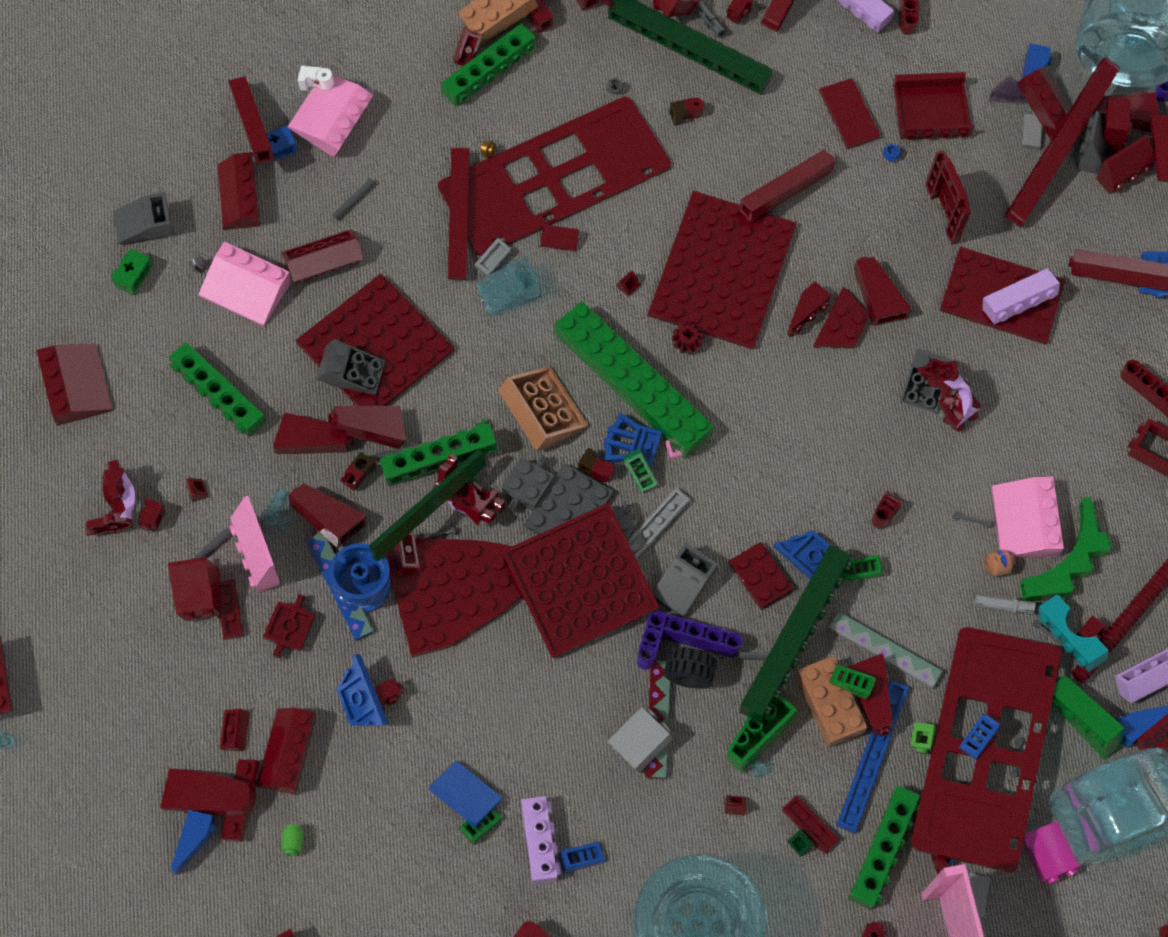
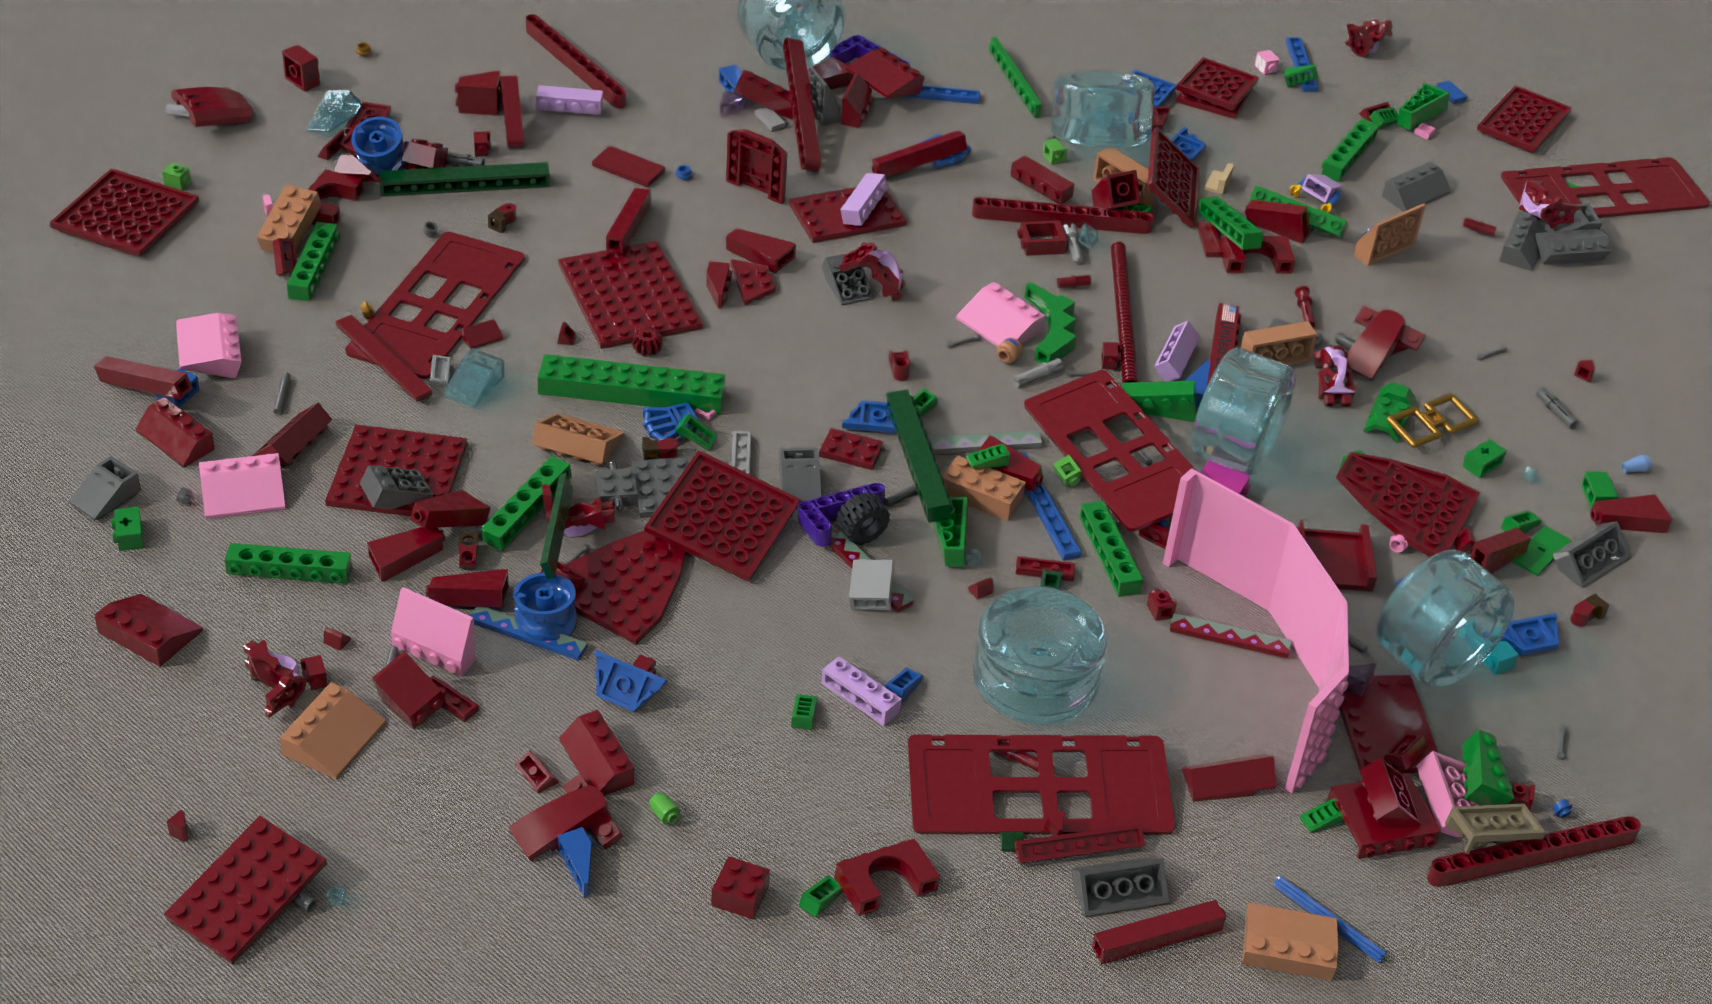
camera: 40 degrees left, 25 degrees down
dark red plate [263,594,316,658] -> none
white leg [297,66,334,91] -> none
blue tile [429,761,502,827] -> none
dark red panel [893,72,974,140] -> none
blue slope [959,713,1000,760] -> none
teal arch [1038,594,1109,672] -> none
dark red slope [1103,97,1133,155] -> none
none -> nougat slope [280,682,386,779]
none -> dark red axle [1057,275,1091,289]

